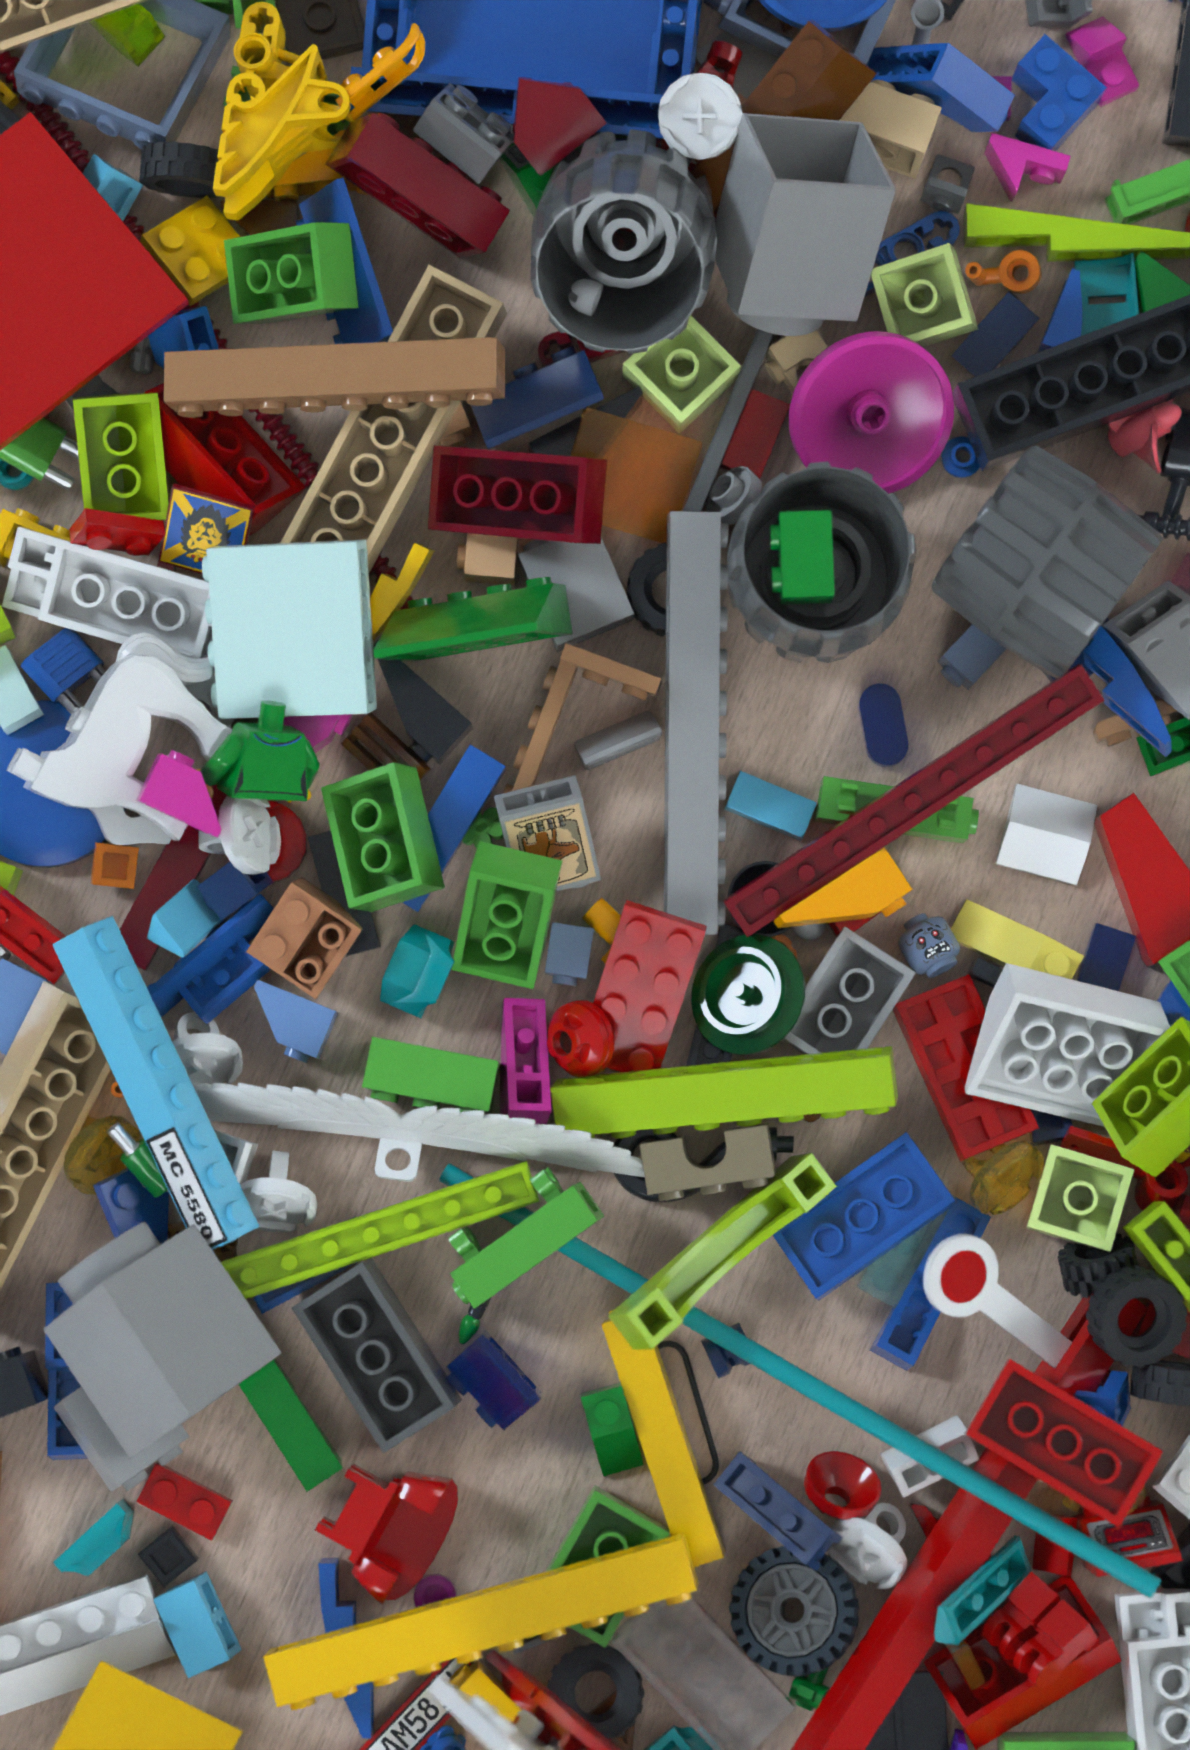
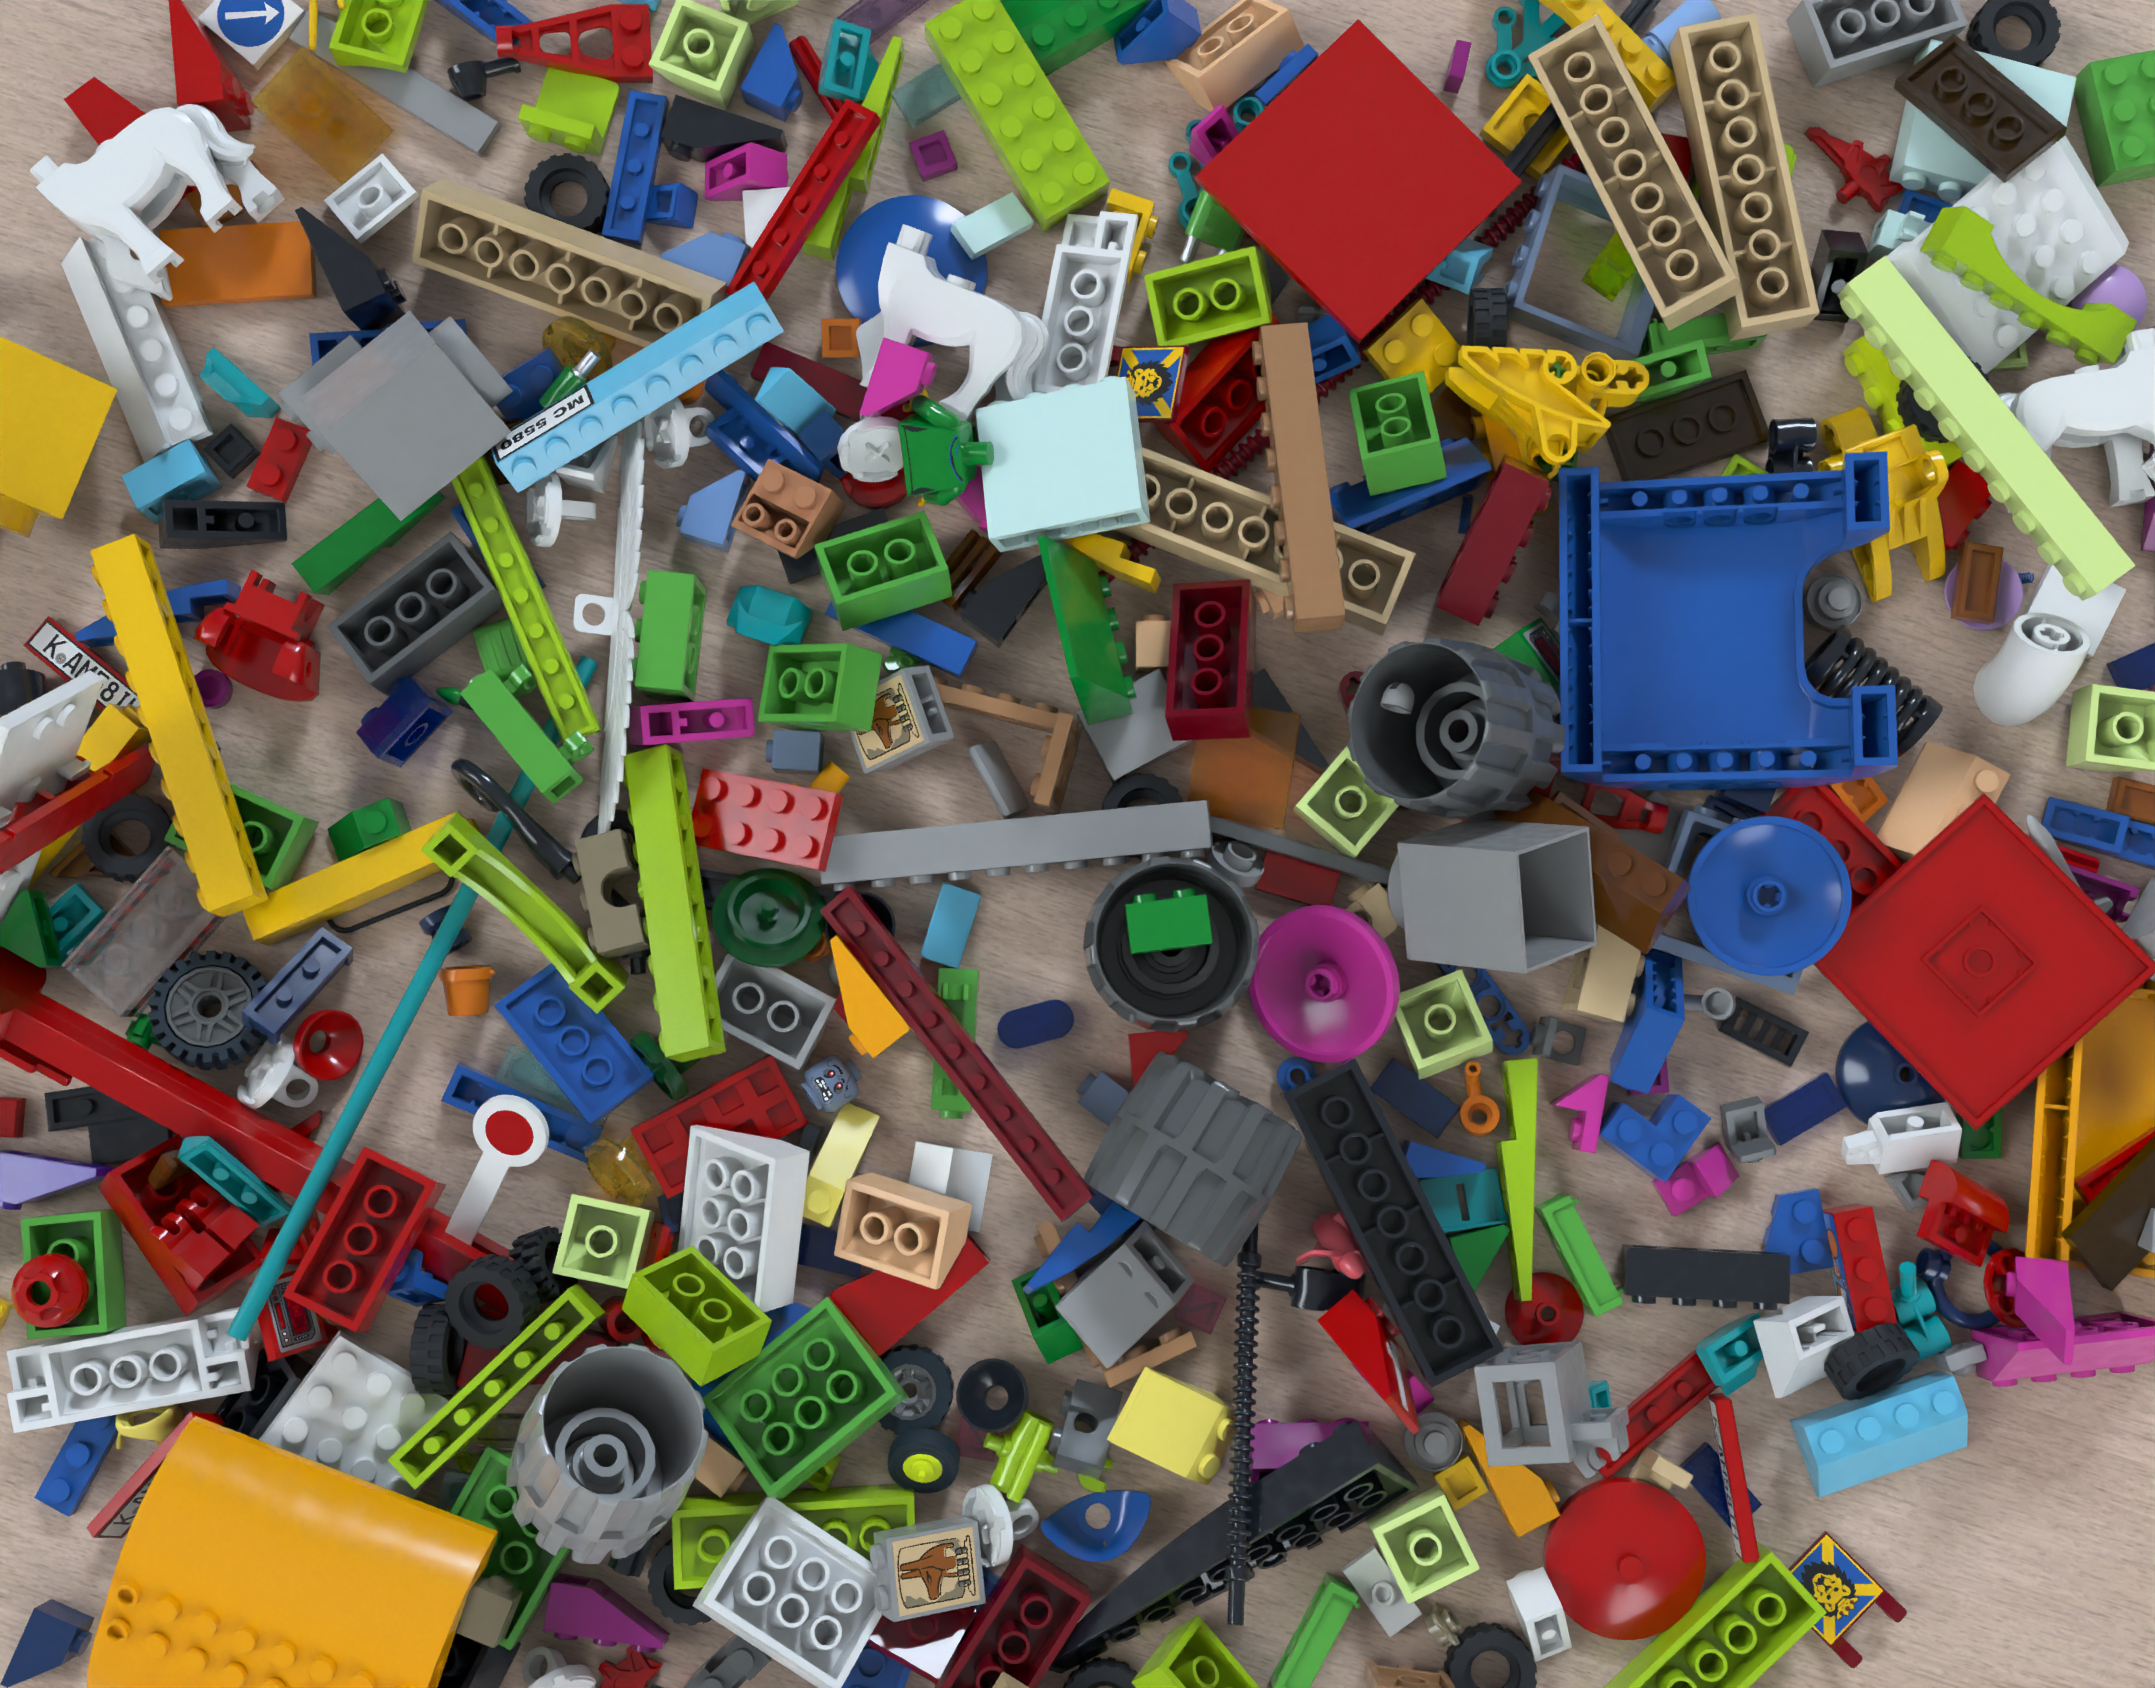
camera: 90 degrees right, 0 degrees up
blue piece [20,628,106,715] -> none
red plate [69,508,165,556] -> none
light orange piece [335,23,425,120] -> none
dark grey slope [412,83,514,184] -> none
dark blue slope [471,345,604,449] -> none
dark red slope [512,77,606,176] -> none
red piece [547,1000,614,1077] -> none
white tile [658,73,743,160] -> none
white brick [881,1415,979,1498] -> none
none -> black slope [157,499,287,549]
none -> orange piece [438,965,495,1016]
none -> black plant [451,758,582,885]
none -> bright green piece [473,617,533,682]
none -> dark green tile [629,1031,702,1101]
none -> light nougat slope [834,1172,973,1290]
none -> red slope [1128,1031,1190,1088]
none -> blue leg [1458,494,1473,534]

